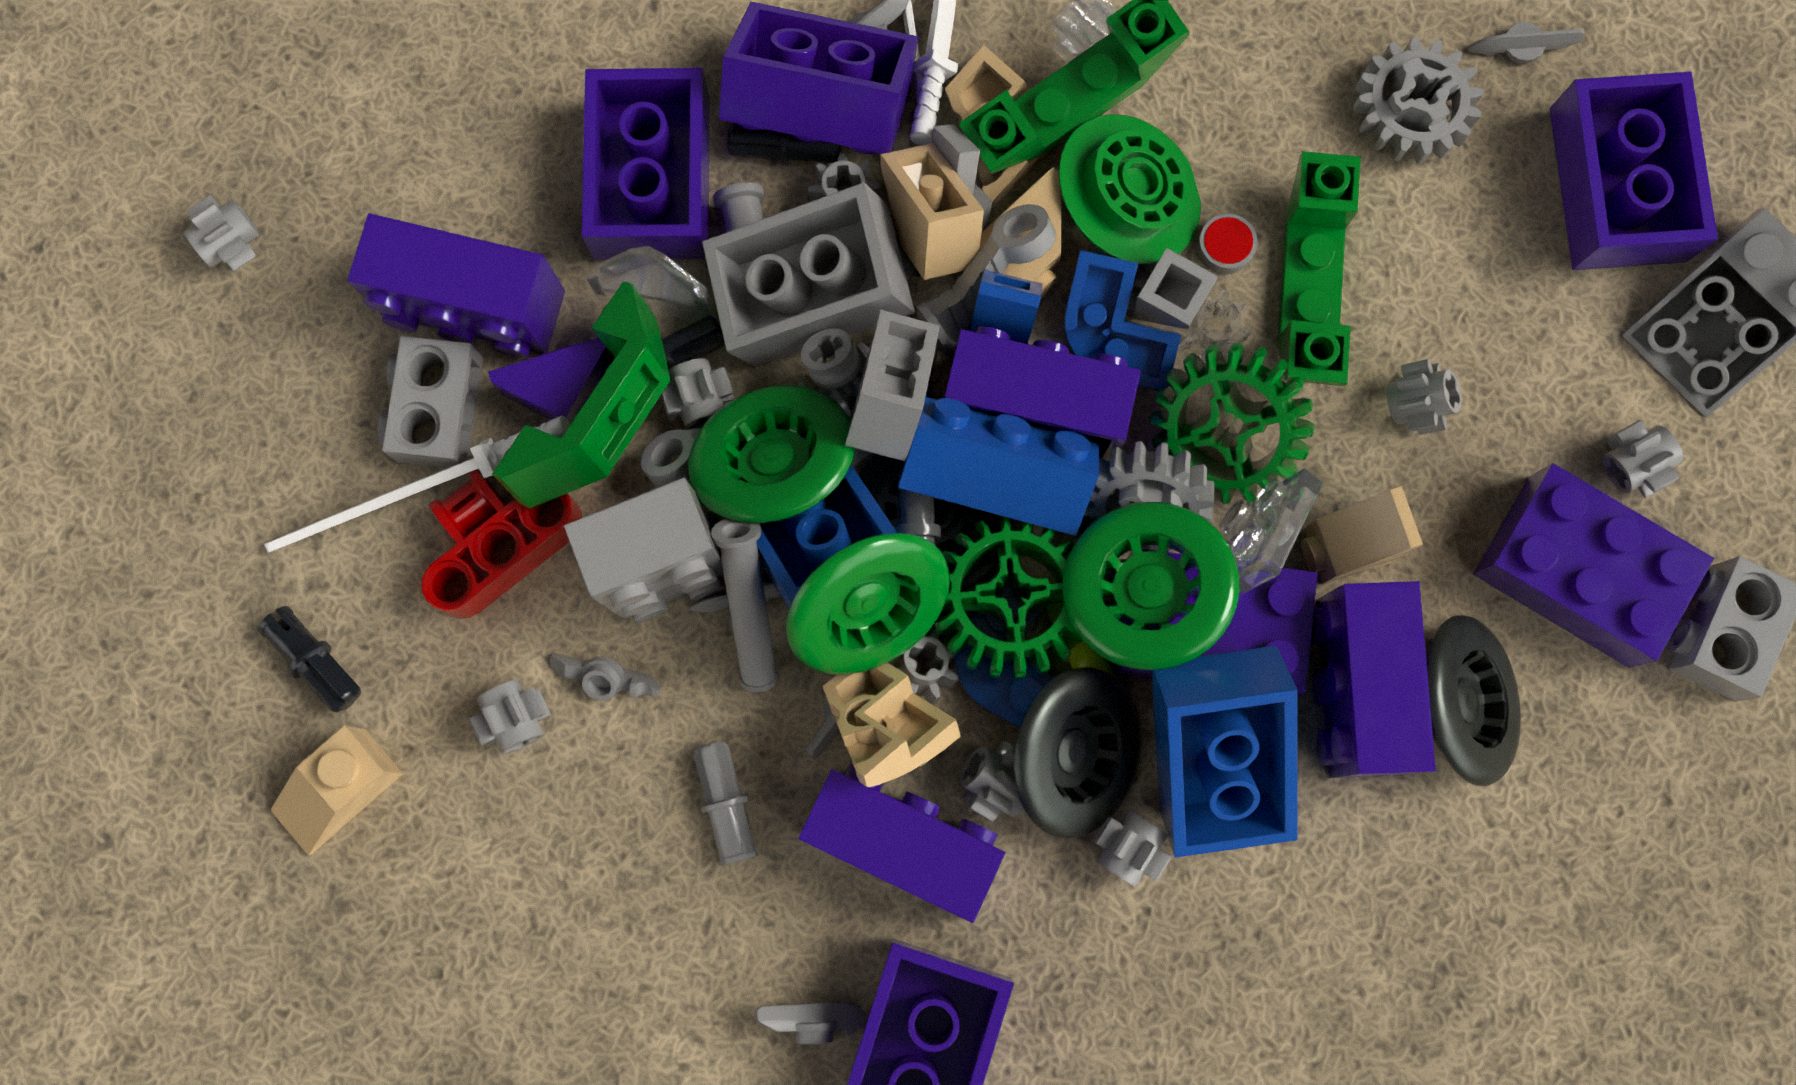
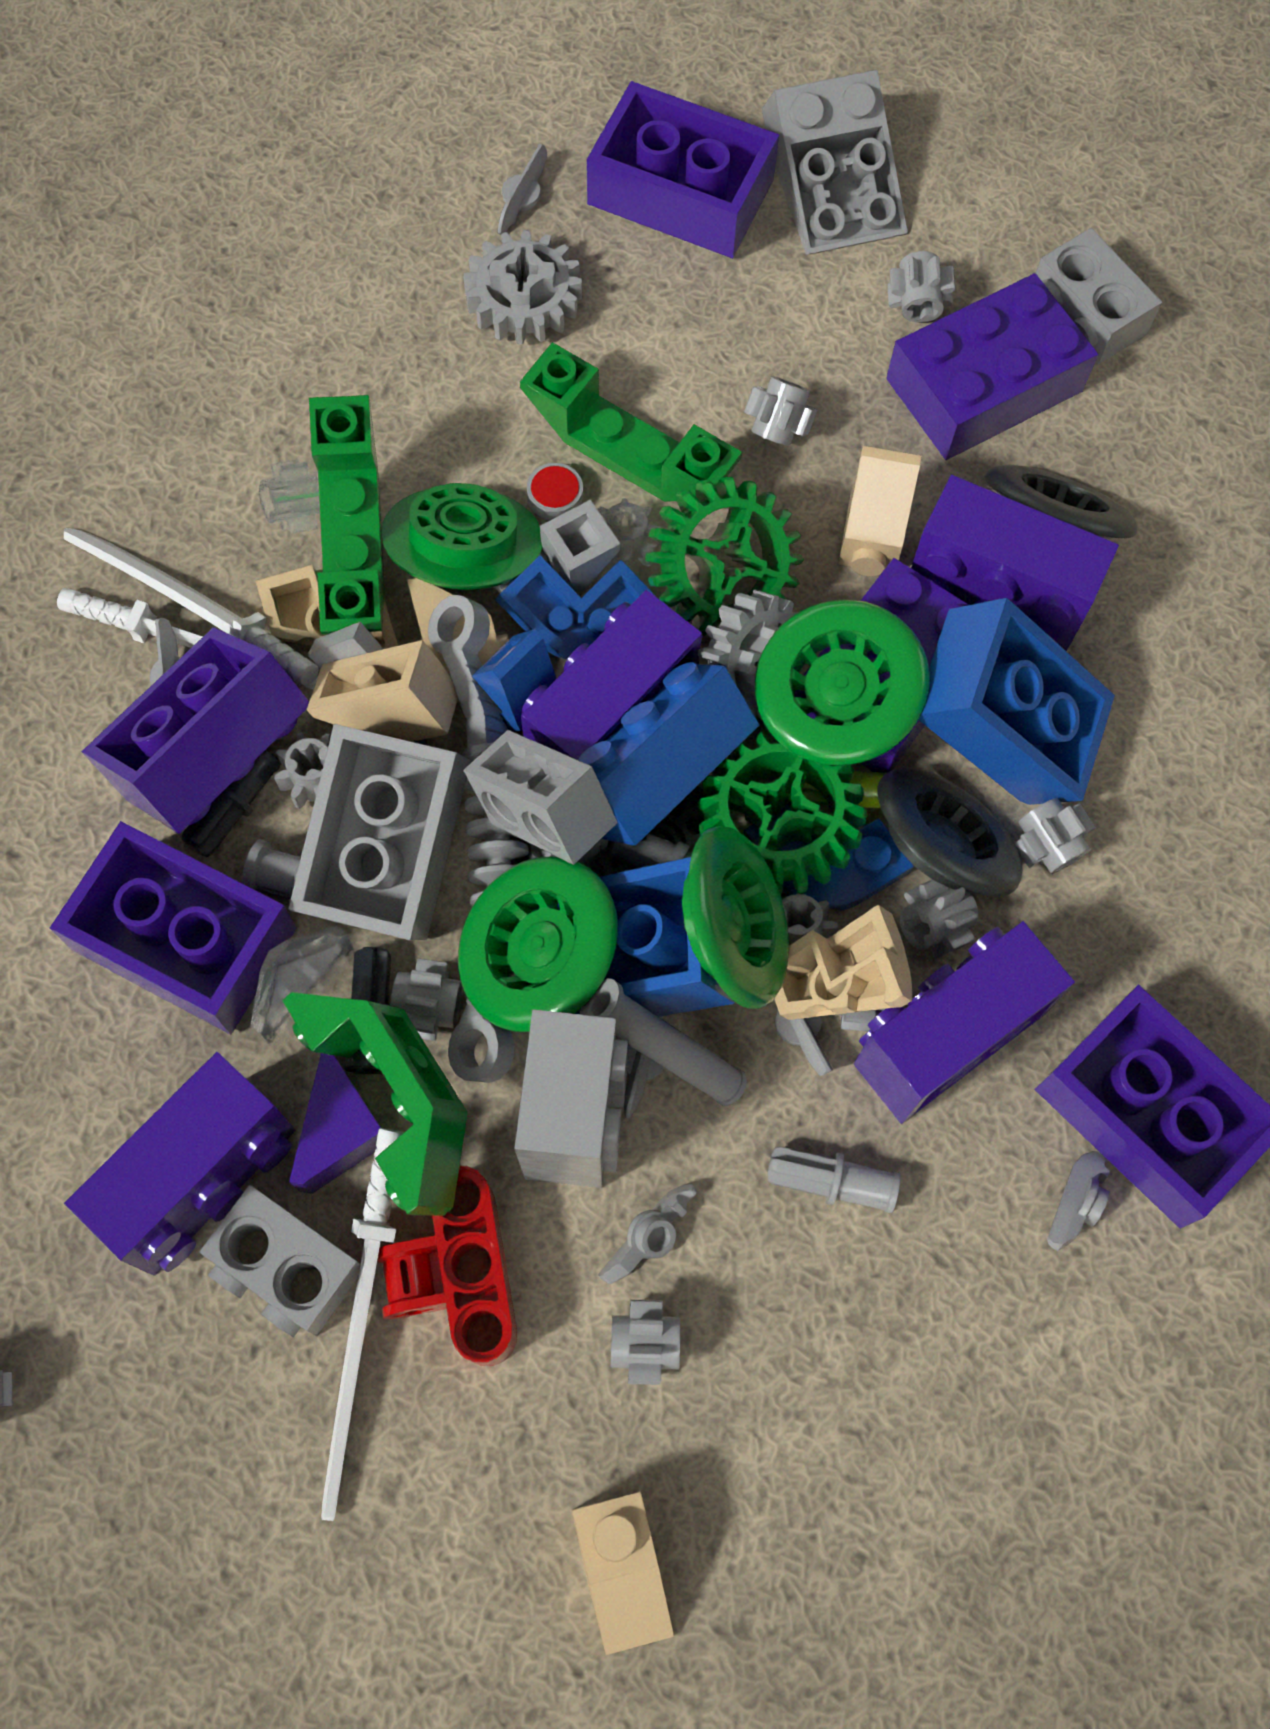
camera: 65 degrees left, 10 degrees down
black axle [258,606,361,713] -> none
light grey bush [801,328,861,389] -> none
clear plate [1219,468,1323,594] -> none

